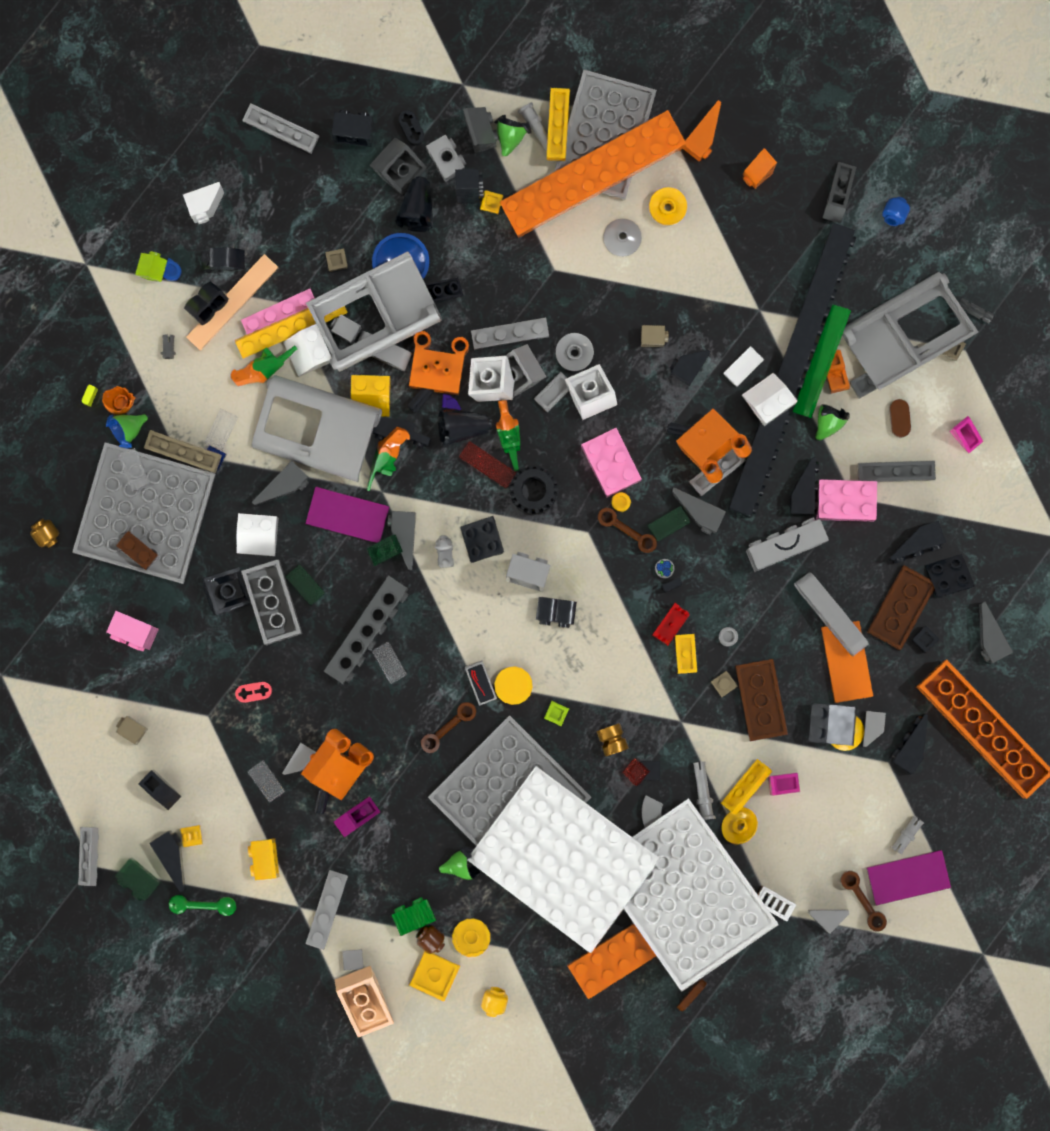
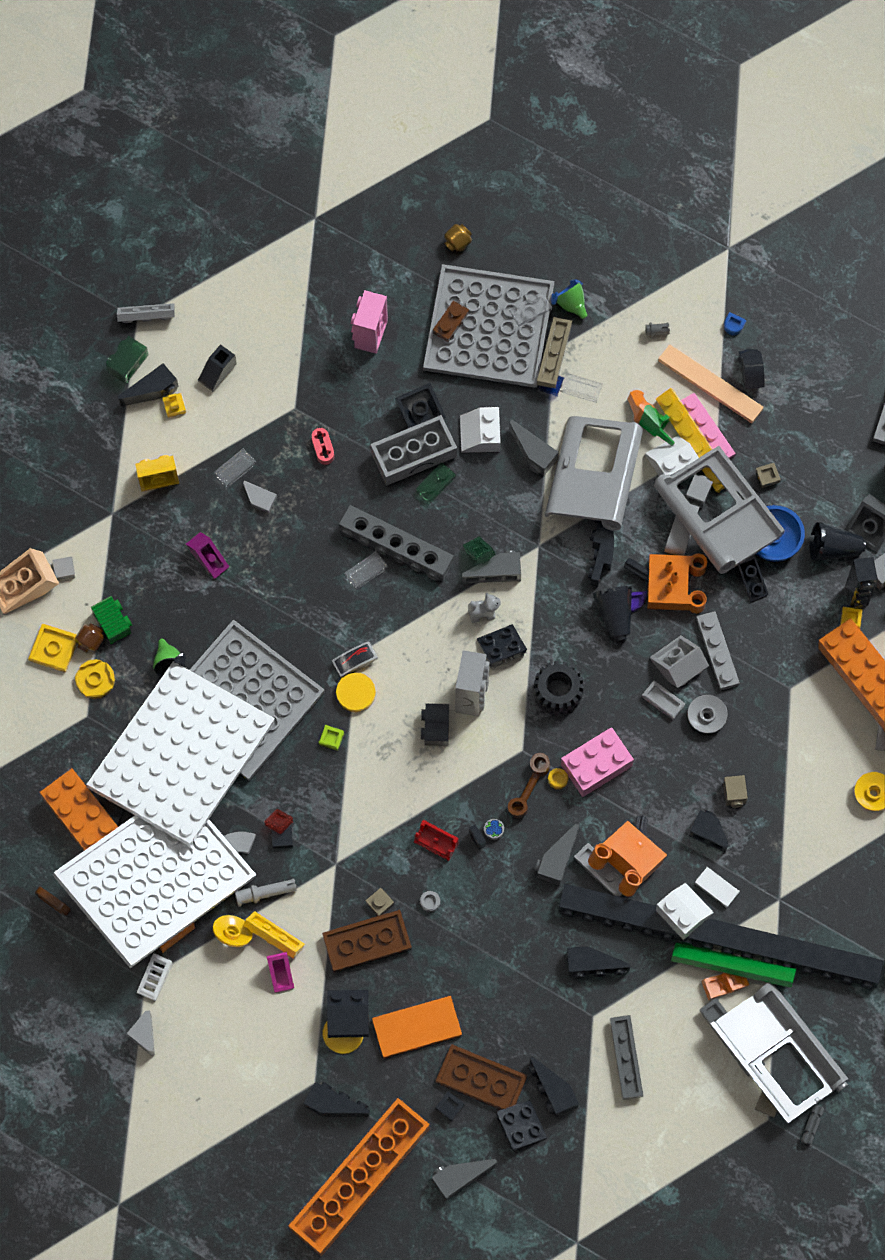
camera: 85 degrees right, 15 degrees down
neon yellow tile [81,385,98,407] -> none
orange hair [102,386,136,415] -> none
dark tan brick [116,716,148,745] -> none
lime brick [135,251,167,282] -> none
green piece [169,895,237,916] -> none
white slope [183,182,224,224] -> none
black brick [184,281,229,325] -> none
orange piece [301,729,374,814] -> none
magenta tile [305,487,390,544] -> none
light grey plate [306,870,348,950] -> none
yellow slope [351,375,391,417] -> none
animal [367,427,410,491] -> none
reddish brown piece [420,702,476,753] -> none
clear red tile [459,441,516,489] -> none
white slope [468,356,514,402] -> none
yellow head [481,987,508,1017] -> none
green animal [496,400,520,471] -> none
white slope [565,364,617,420] -> none
pearl gold wheel [597,723,629,757] -> none
light grey dish [604,219,642,257] -> none
clear green plate [648,506,690,542] -> none
yellow plate [675,634,697,674] -> none
light grey brick [746,518,829,572] -> none
light grey beam [794,572,869,656] -> none
bright green hat [815,404,850,440] -> none
bright pink brick [816,480,877,522] -> none
reddish brown piece [841,871,887,932] -> none
light grey tile [863,711,886,747] -> none
magenta tile [866,850,951,906] -> none
reddish brown tile [889,399,911,438] -> none
light grey pin [892,816,924,854] -> none
dark pink slope [949,416,983,453] -> none

